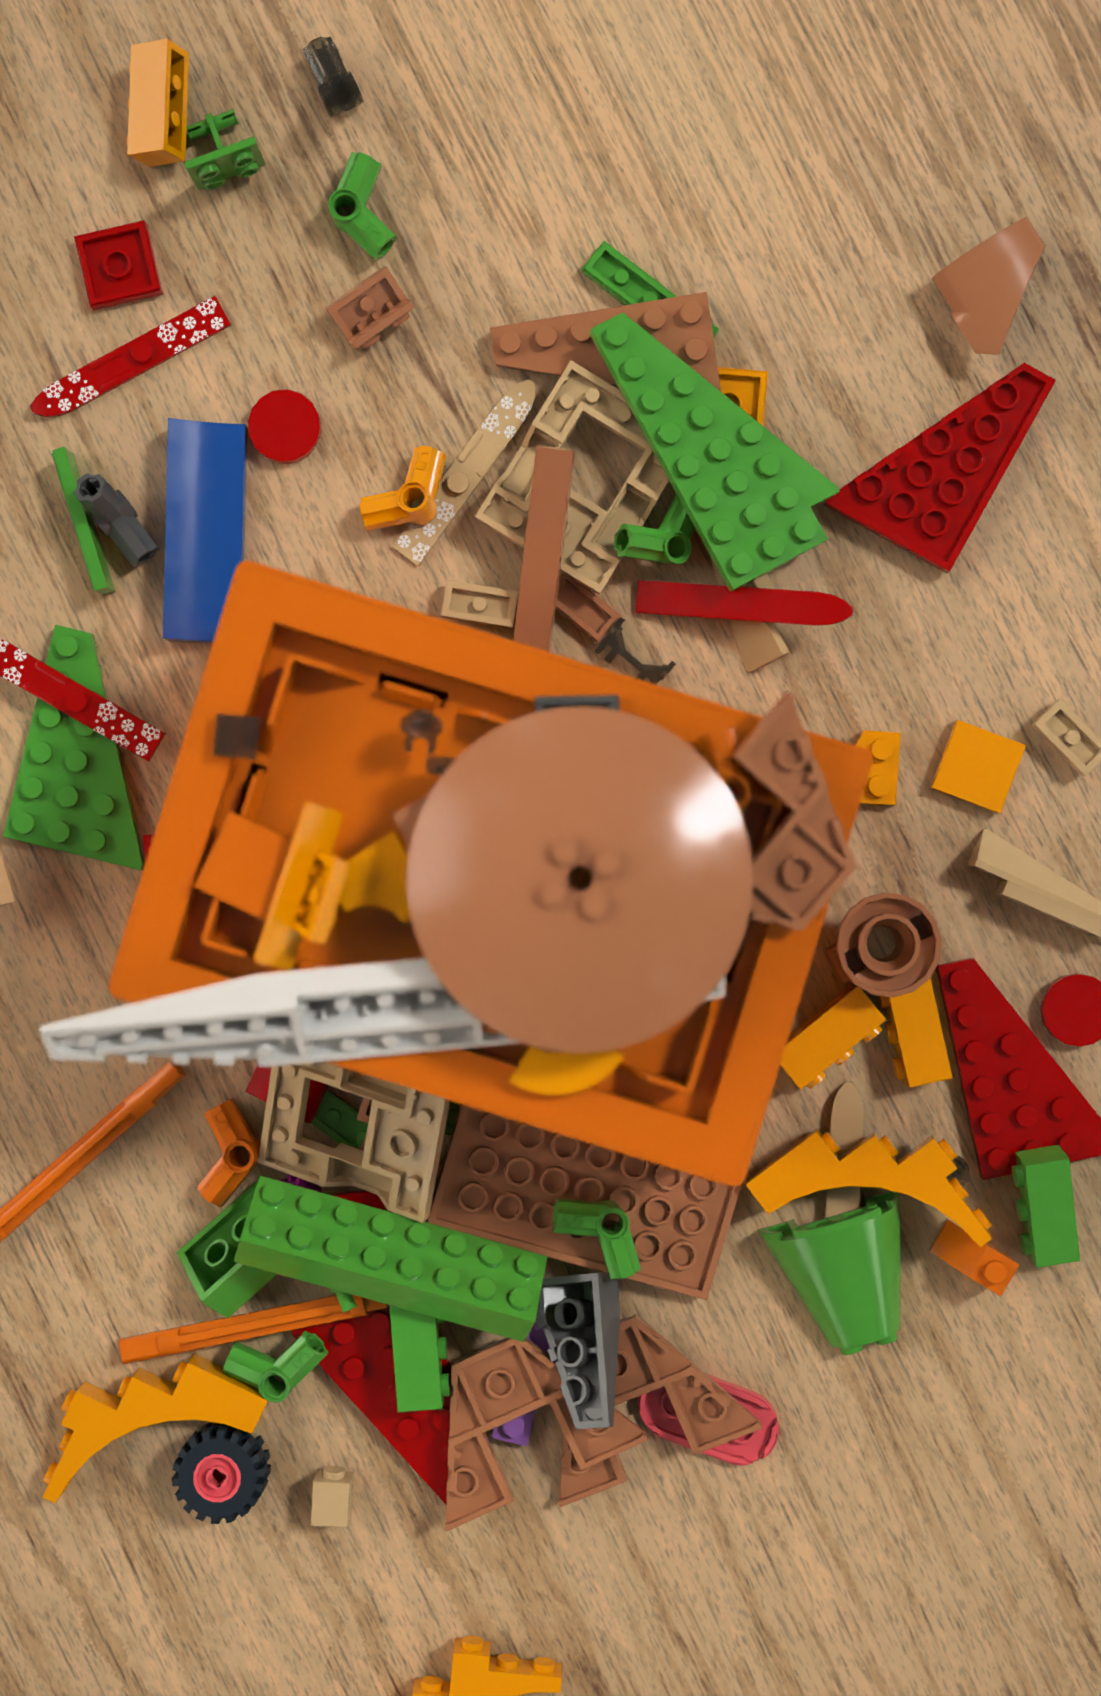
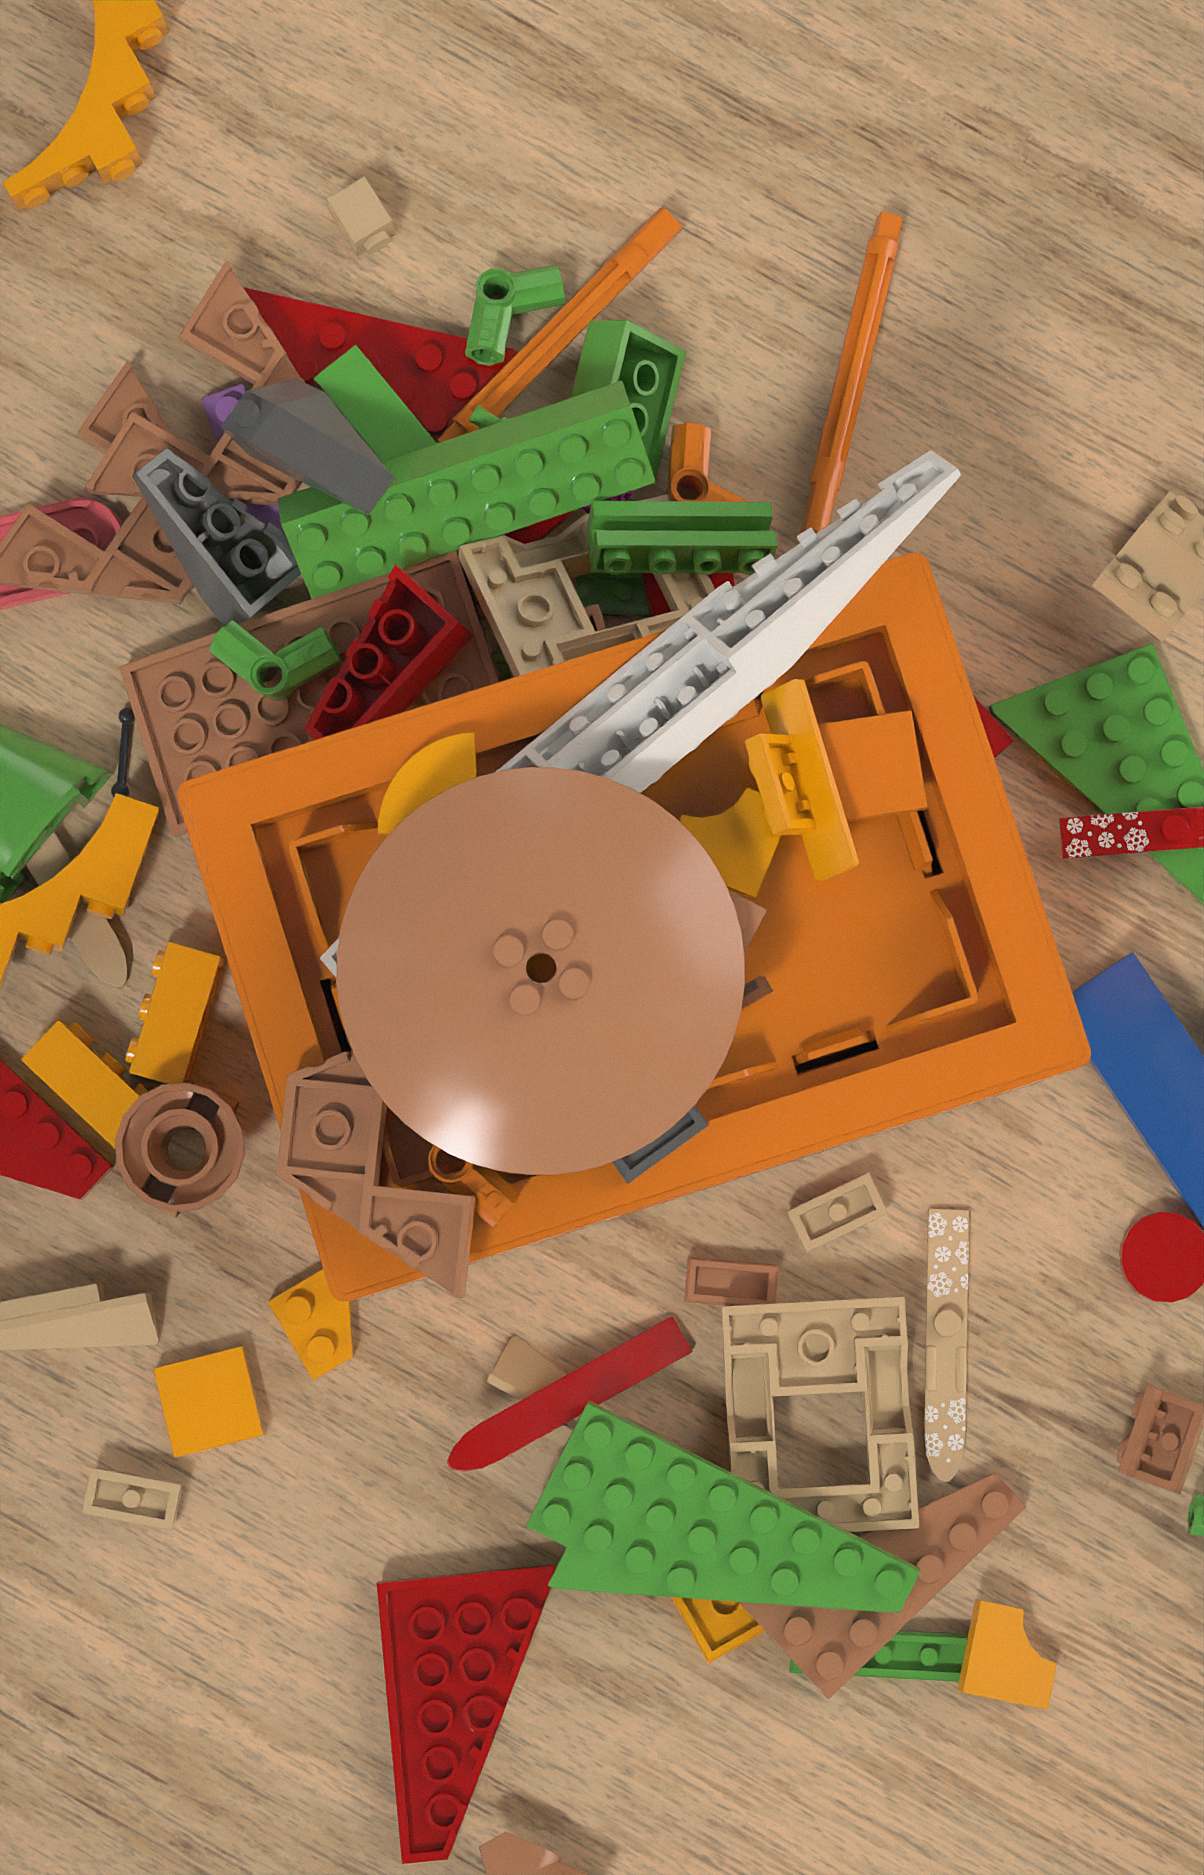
camera: 145 degrees right, 5 degrees down
light orange arch [42,1354,268,1504] -> none
black wheel [172,1423,271,1524] -> none
clear smoke tile [213,713,261,760] -> none
light orange piece [359,445,447,531] -> none
clear smoke plate [400,710,443,754] -> none
nougat tile [513,445,575,652] -> none
clear smoke piece [594,617,676,685] -> none
bright green piece [613,493,695,565] -> none
none -> black hinge [111,707,135,797]
none -> dark grey wedge [221,379,394,515]
none -> red wedge [303,564,473,740]
none -> bright green brick [586,501,778,575]
none -> light orange tile [957,1599,1057,1710]

